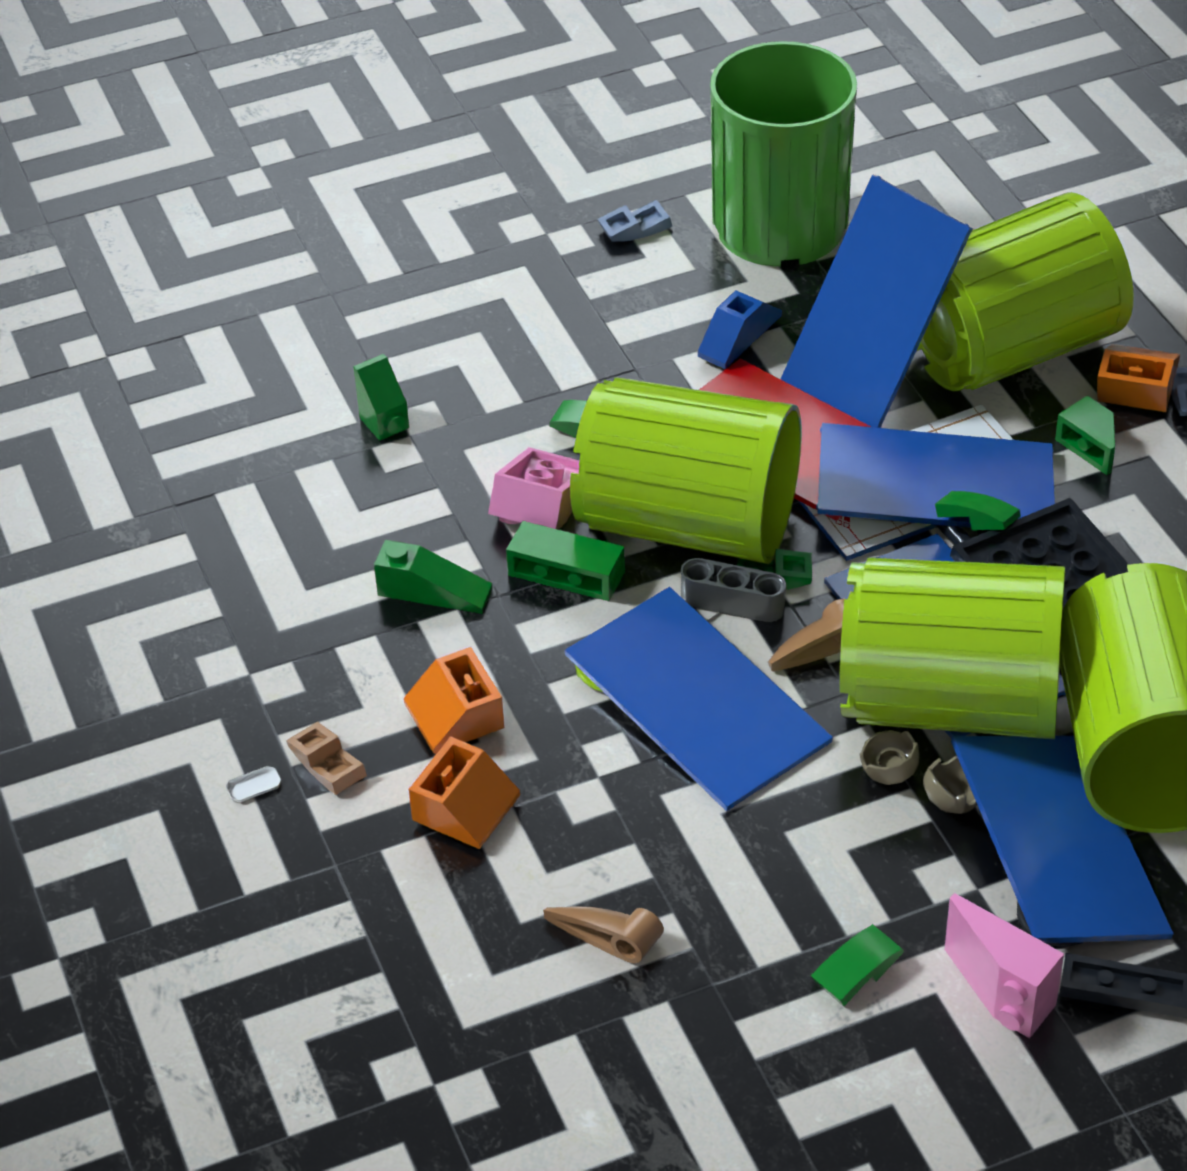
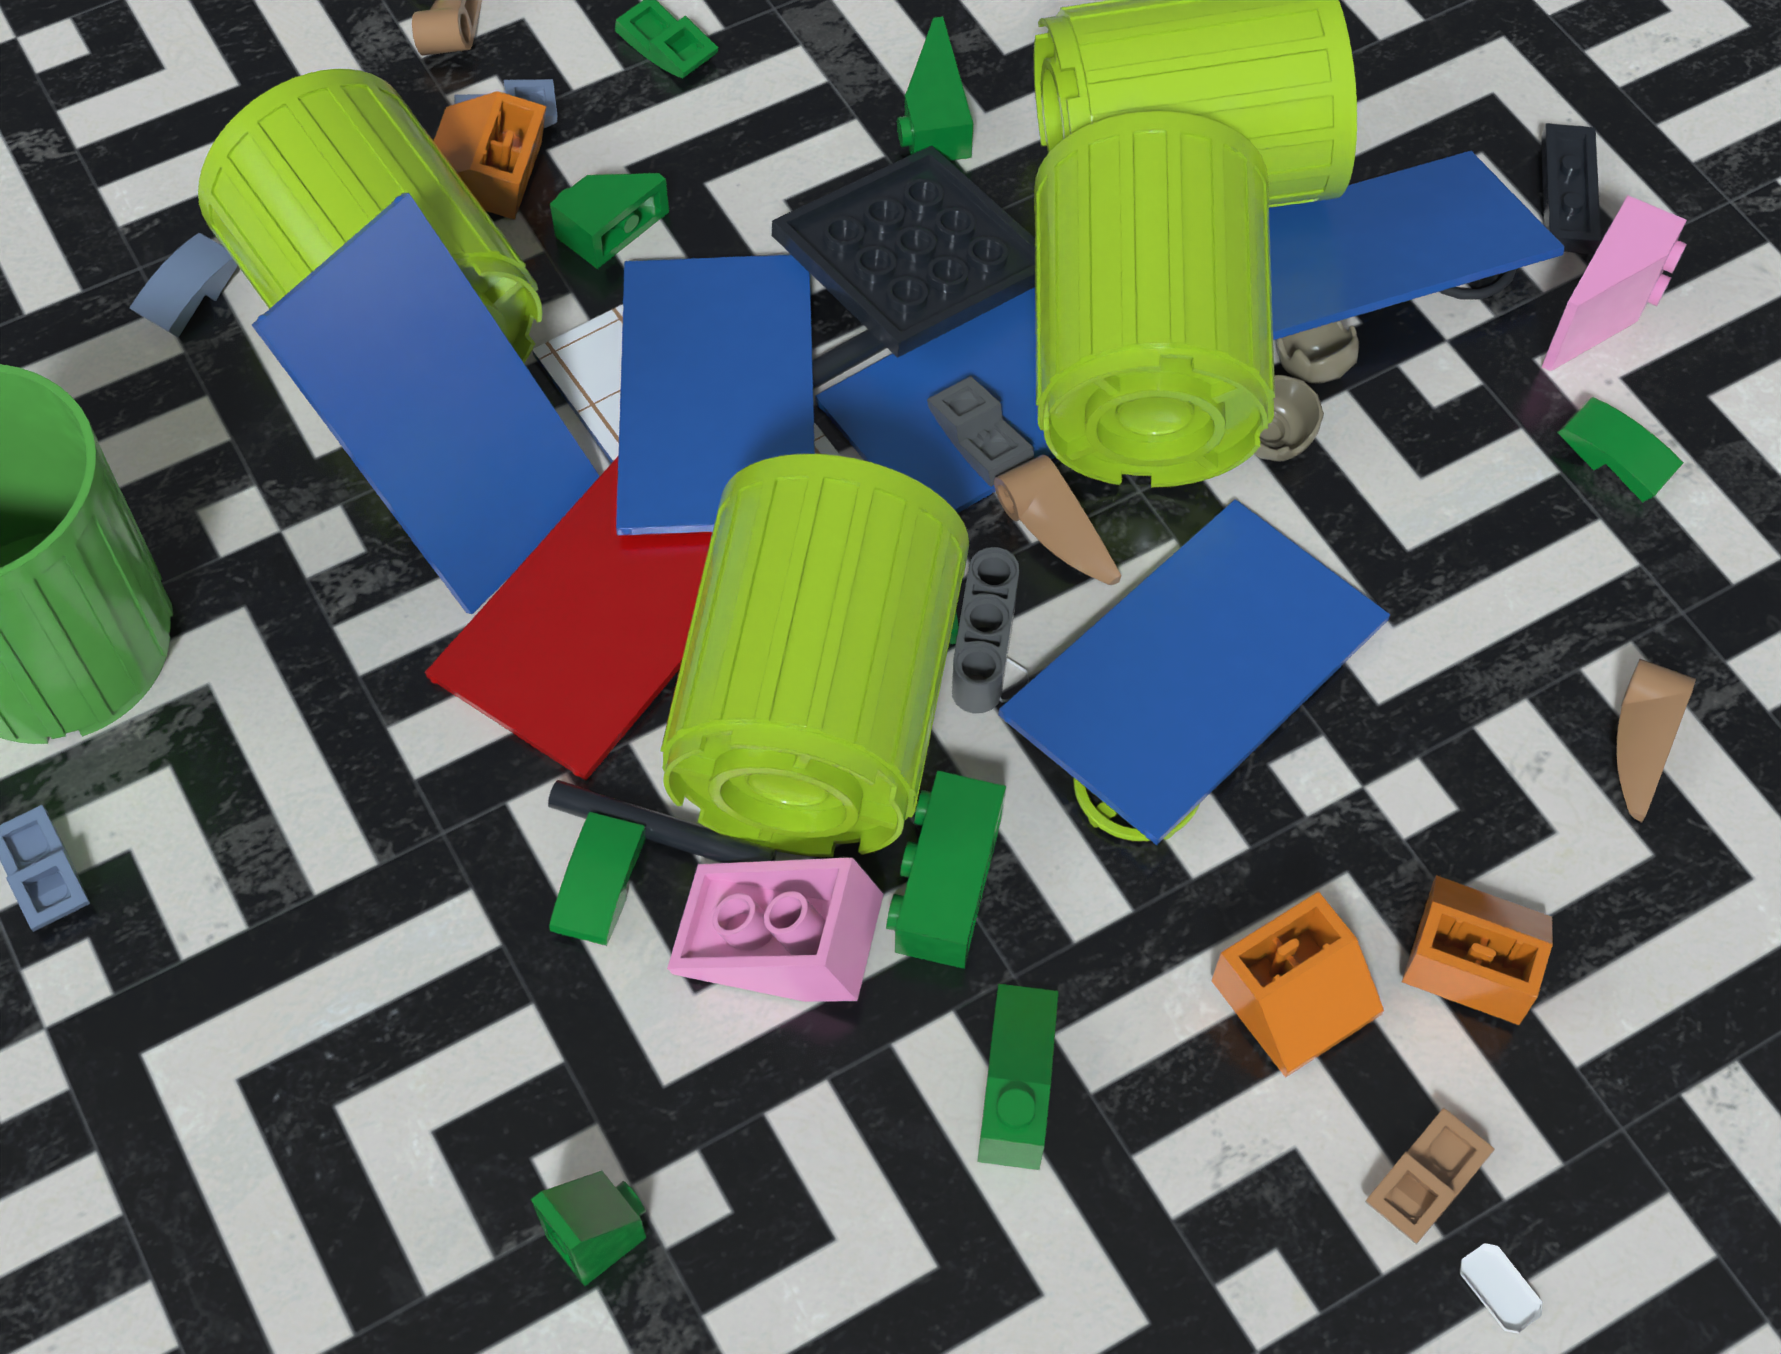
camera: 100 degrees left, 15 degrees up
blue slope [698,290,782,369] -> none
green slope [935,491,1021,530] -> none

